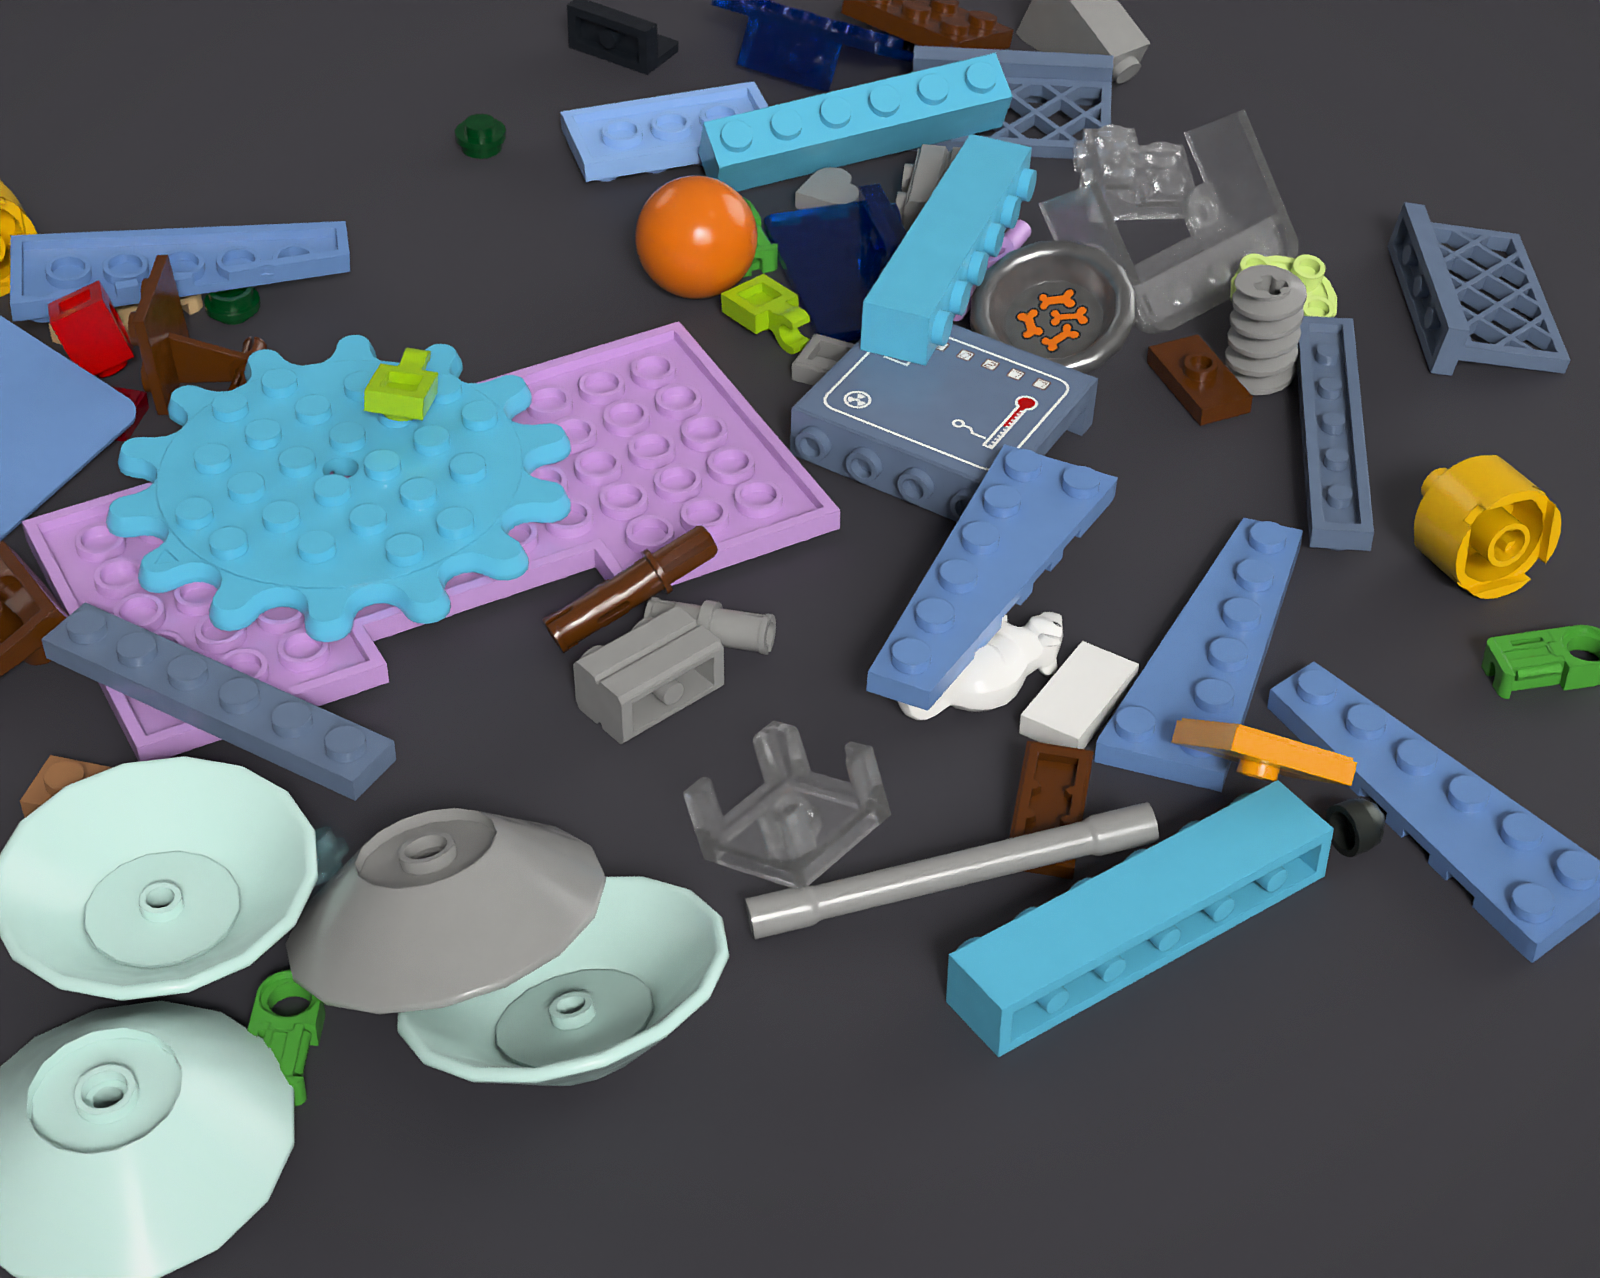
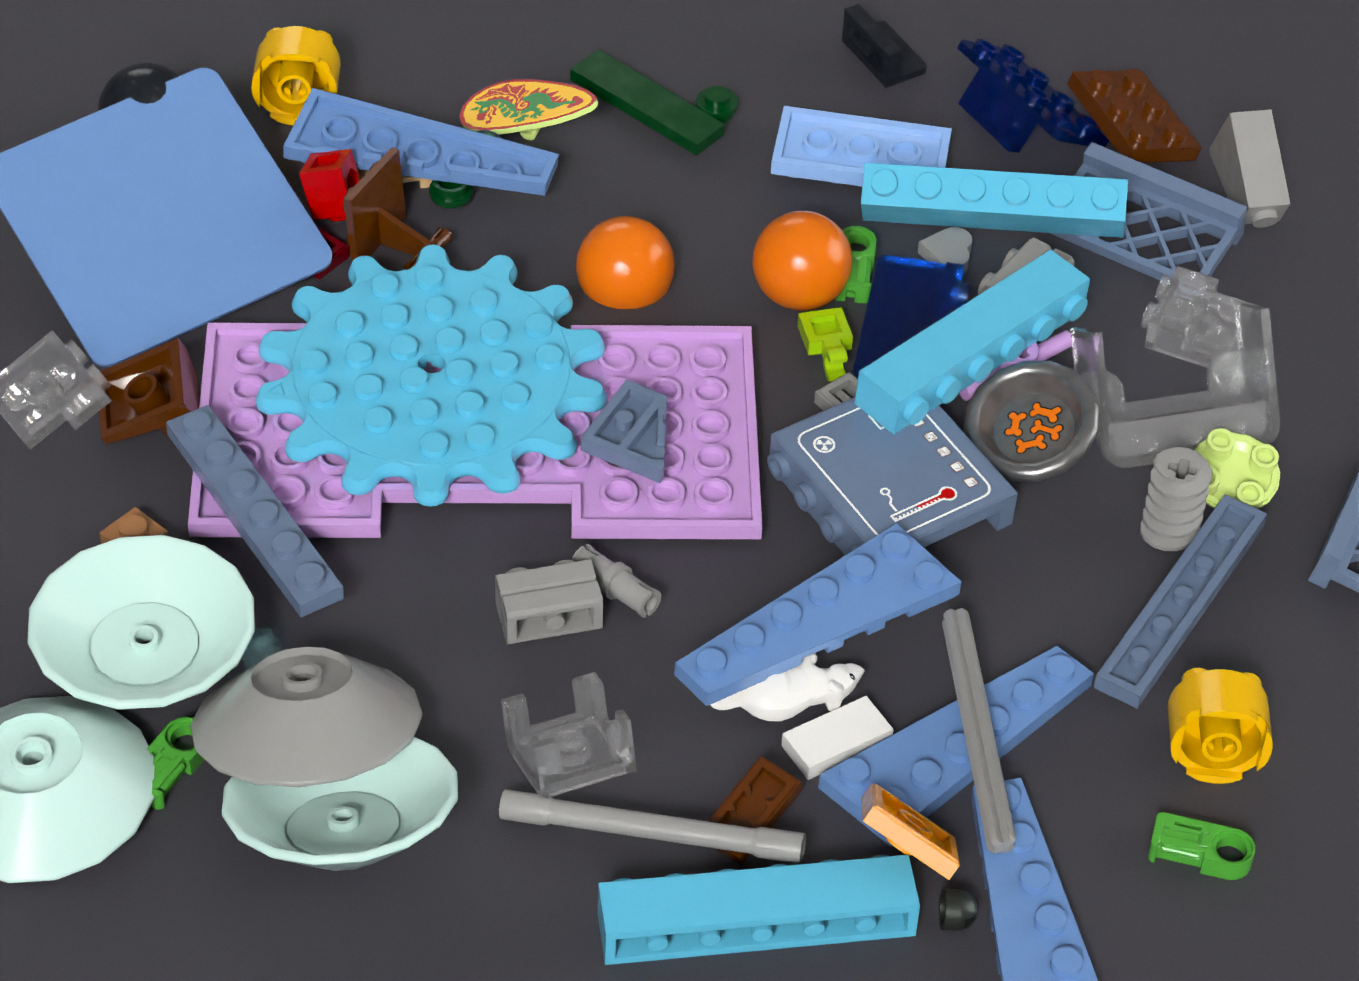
camera: 25 degrees right, 5 degrees up
lime plate [364,347,438,421] -> none
reddish brown axle [542,526,718,653] -> none
reddish brown plate [1147,334,1253,426] -> none
none -> shield [459,79,598,140]
none -> dark green tile [570,49,725,156]
none -> orange piece [576,216,675,309]
none -> sand blue wing [581,379,667,483]
none -> light grey axle [942,608,1016,854]

